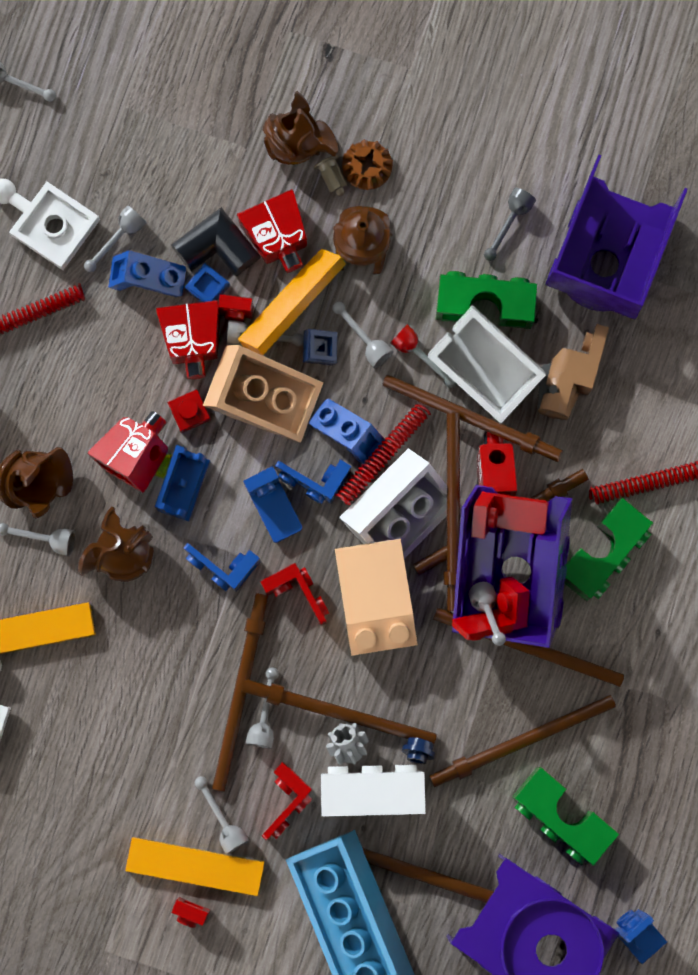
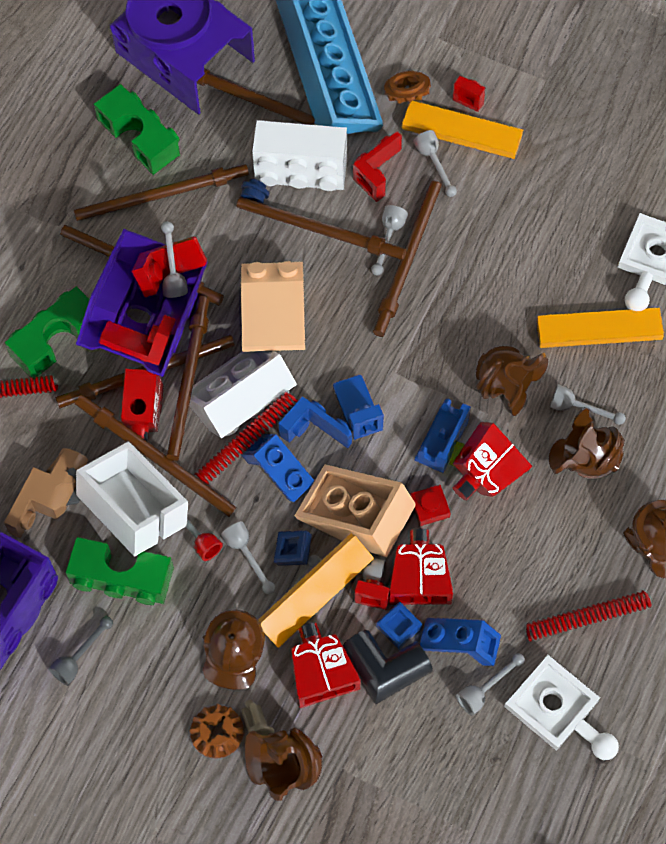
camera: 170 degrees left, 15 degrees down
blue bracket [184,543,261,592] -> none
red bracket [260,563,329,626] -> none
light grey gear [326,723,369,765] -> none
blue bracket [615,909,667,964] -> none
none -> dark orange gear [384,71,431,104]

